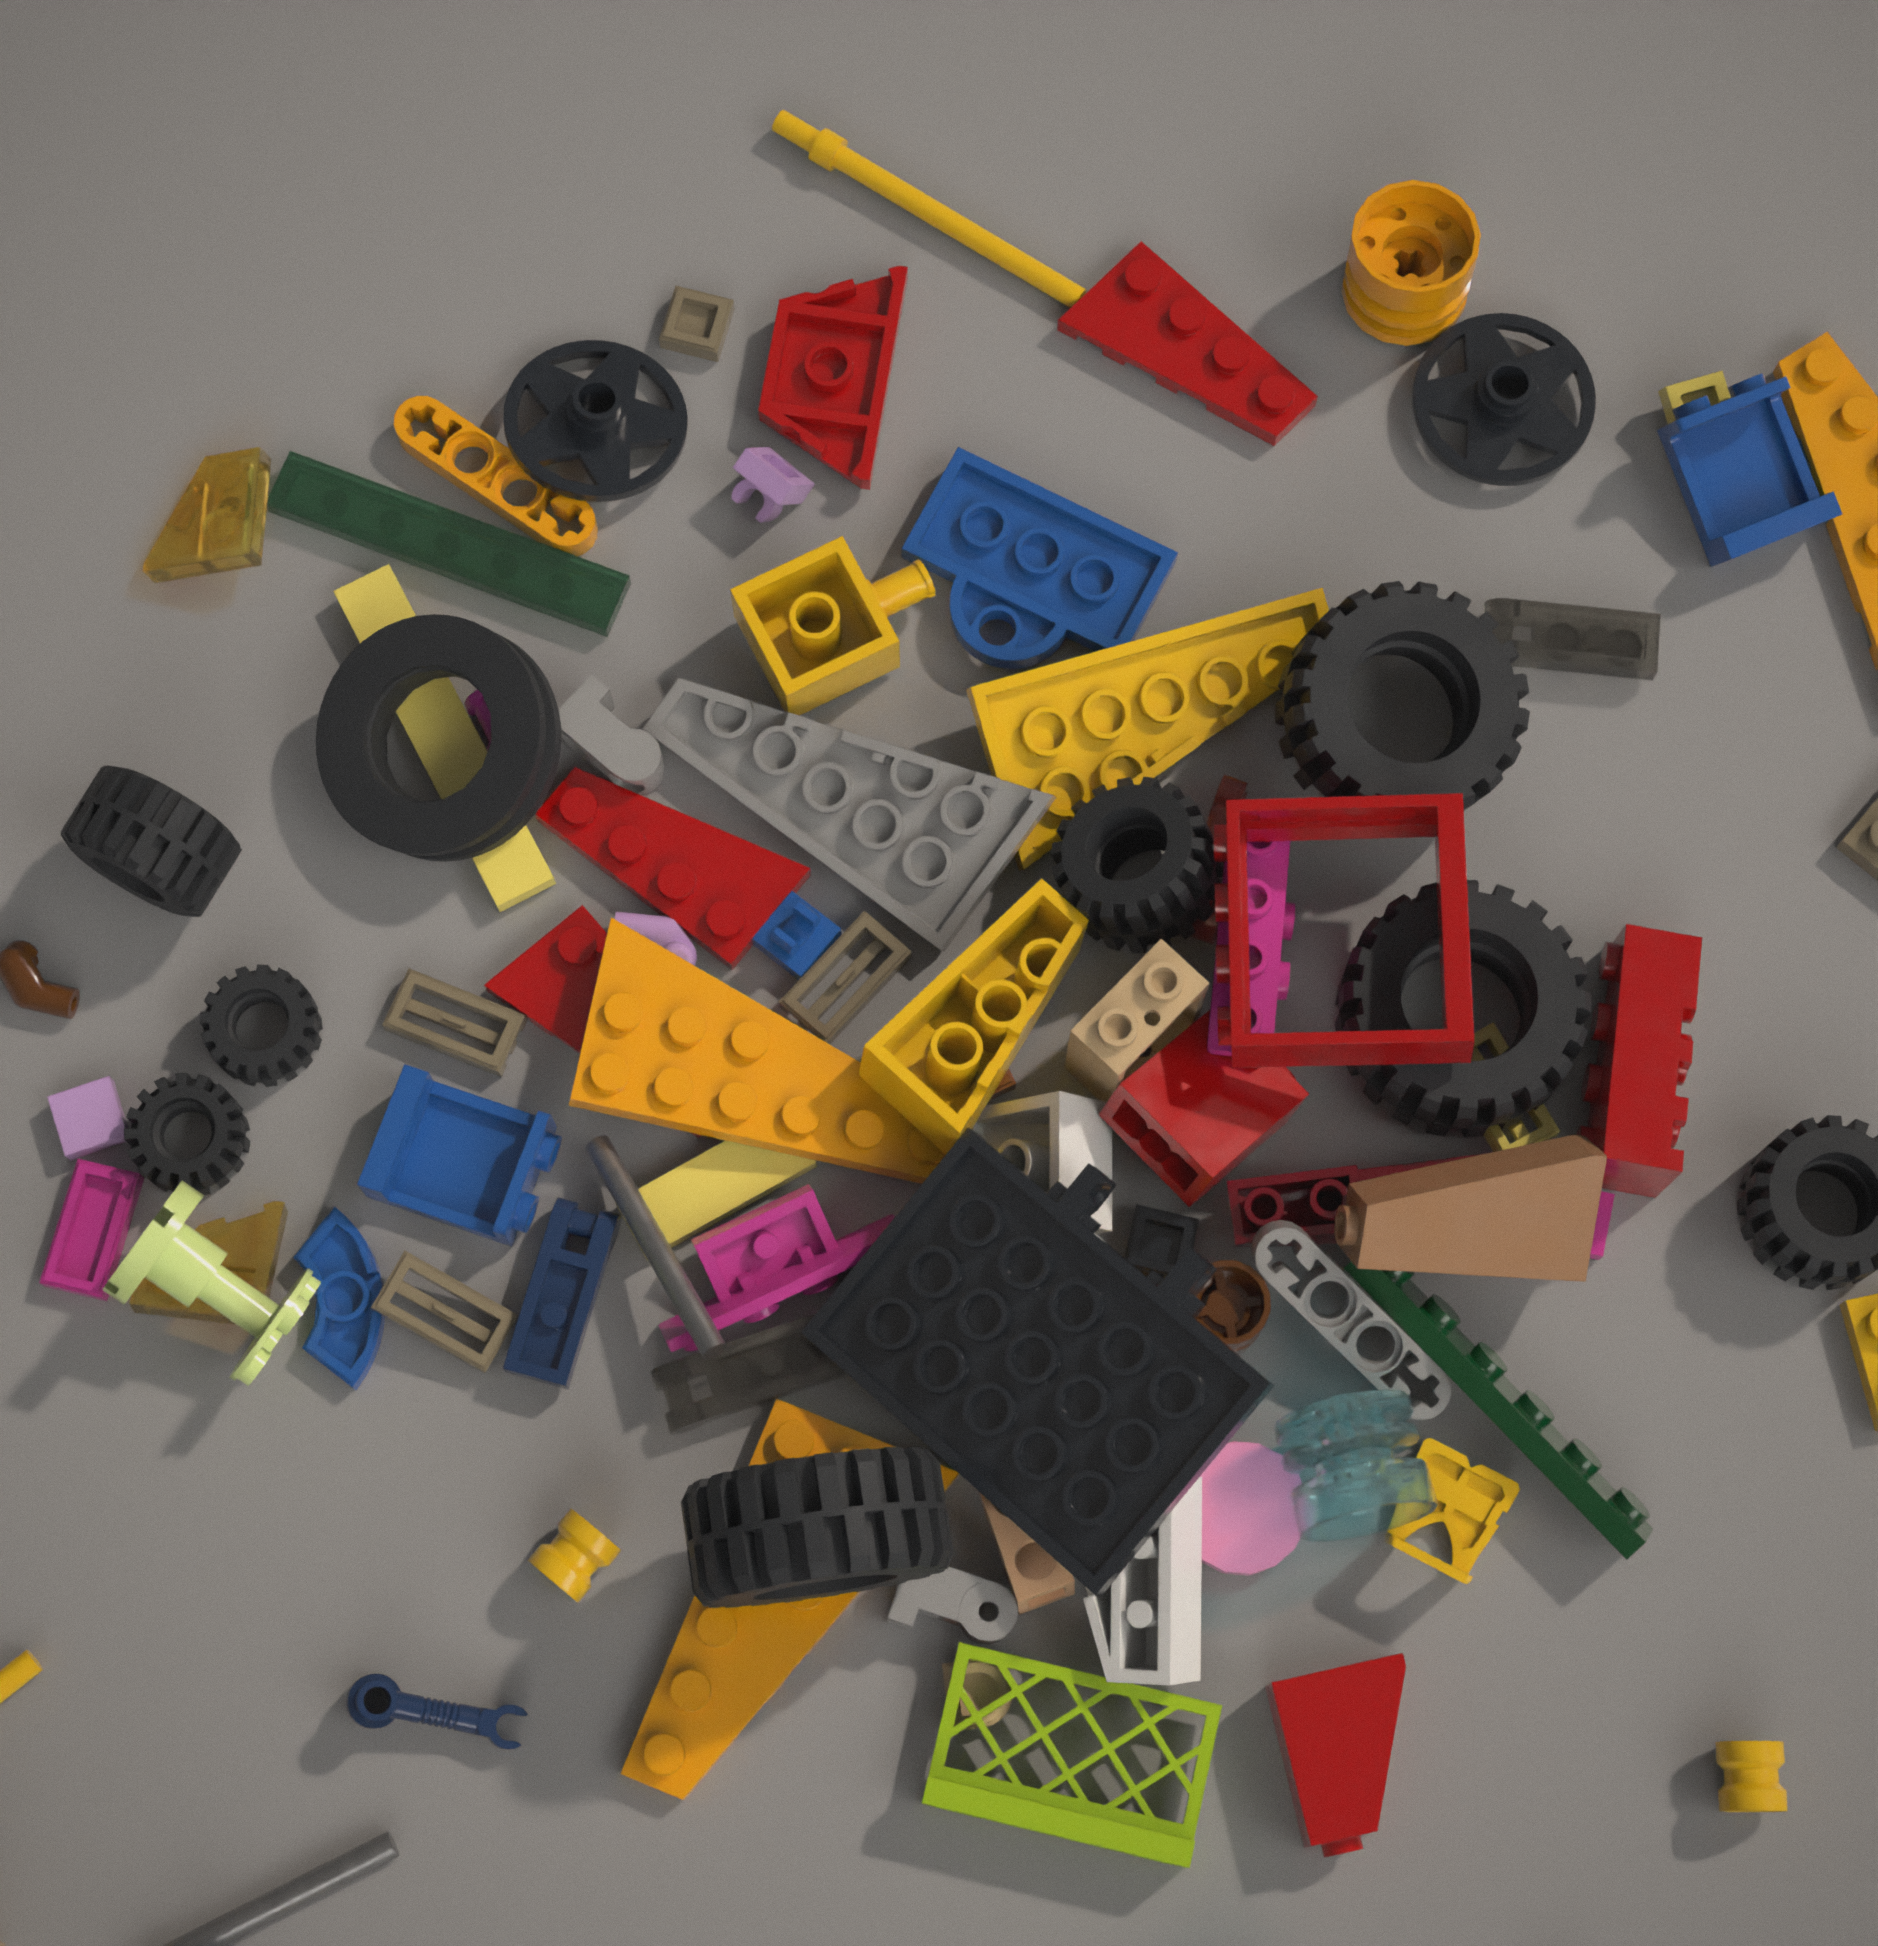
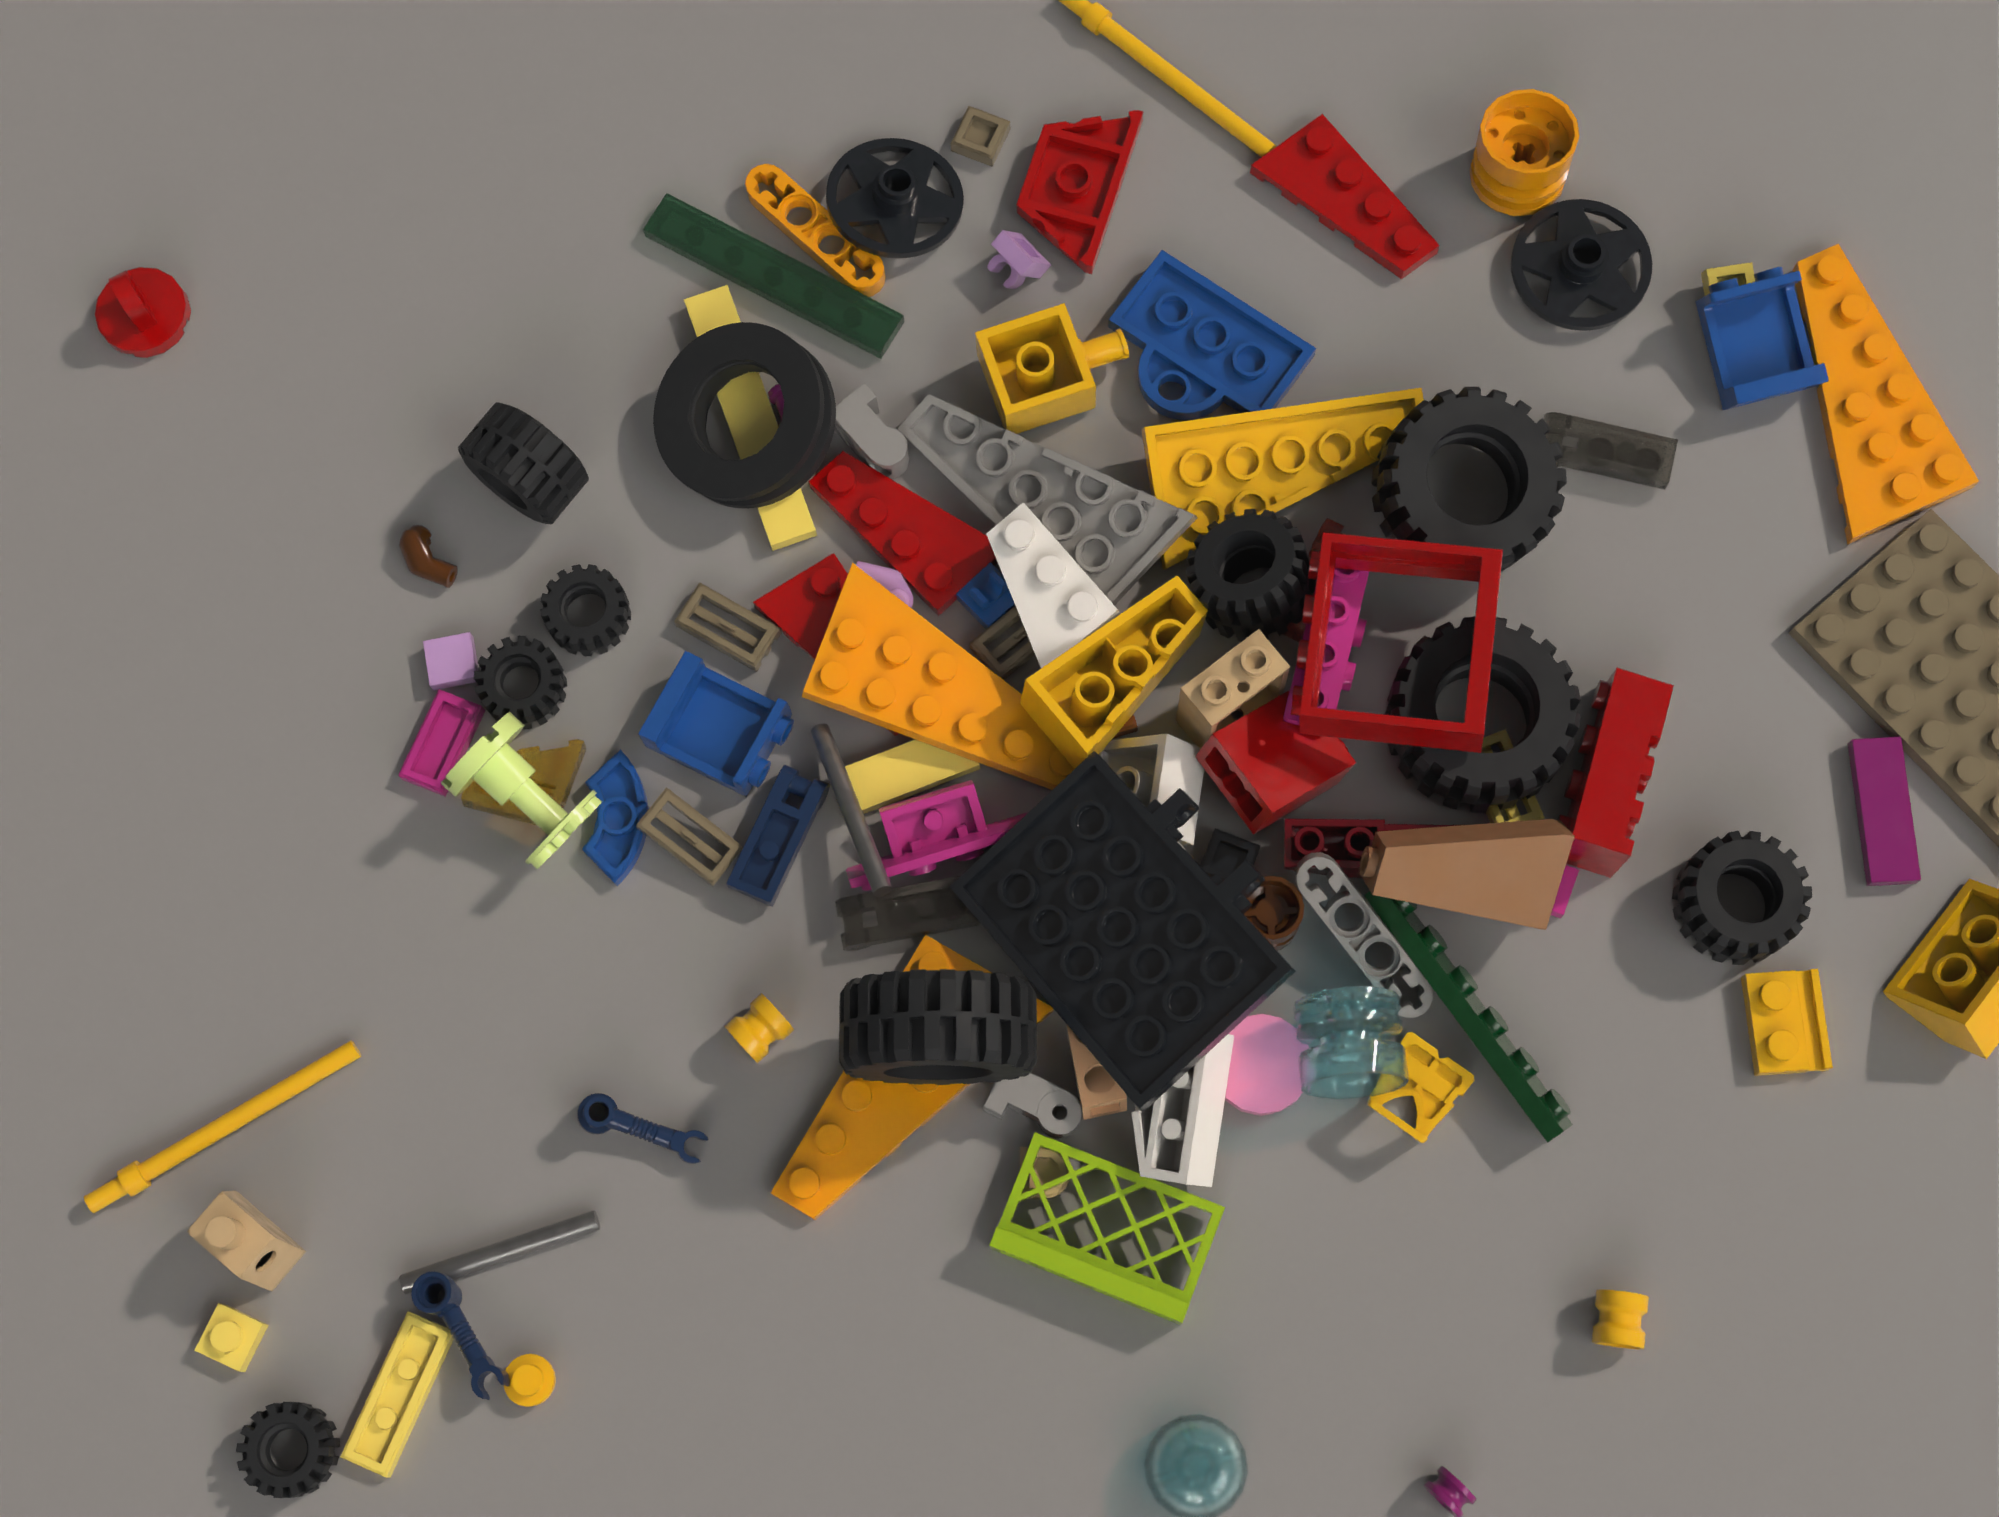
camera: 15 degrees right, 0 degrees up
clear yellow wing [143,447,272,583] -> none
red slope [1265,1653,1406,1858] -> none
none -> white wedge [987,502,1120,668]

